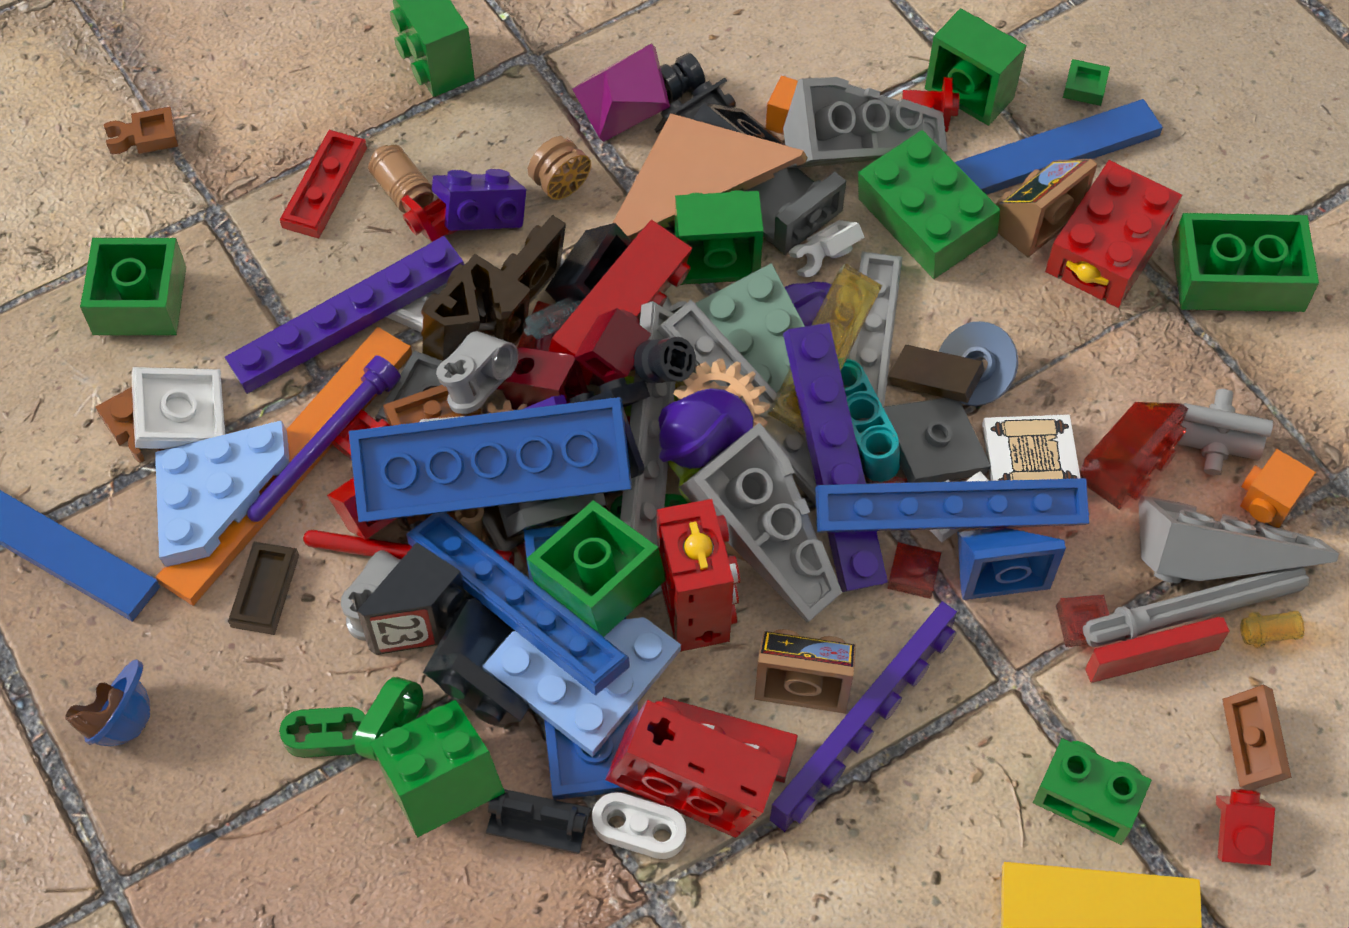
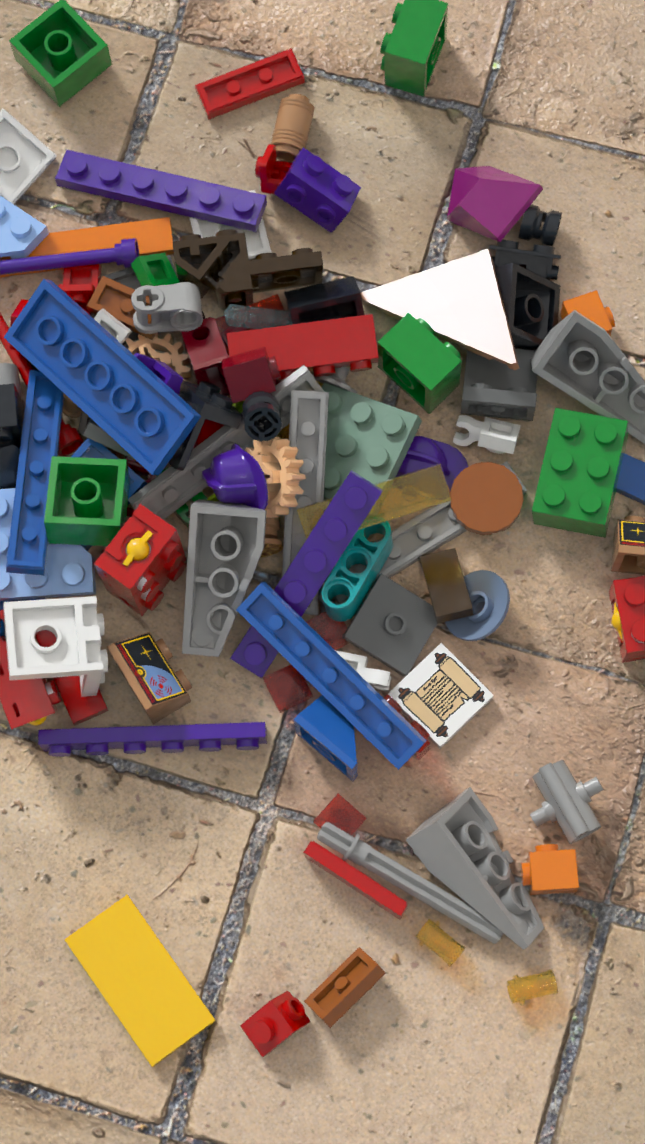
camera: 55 degrees right, 15 degrees up
medium nougat wheel [527,135,591,200] -> none
green brick [1032,738,1152,845] -> none
clear red slope [1080,402,1189,510] -> none
none -> white bracket [3,596,108,697]
none -> green plate [131,253,180,286]
none -> dark orange tile [450,462,524,536]

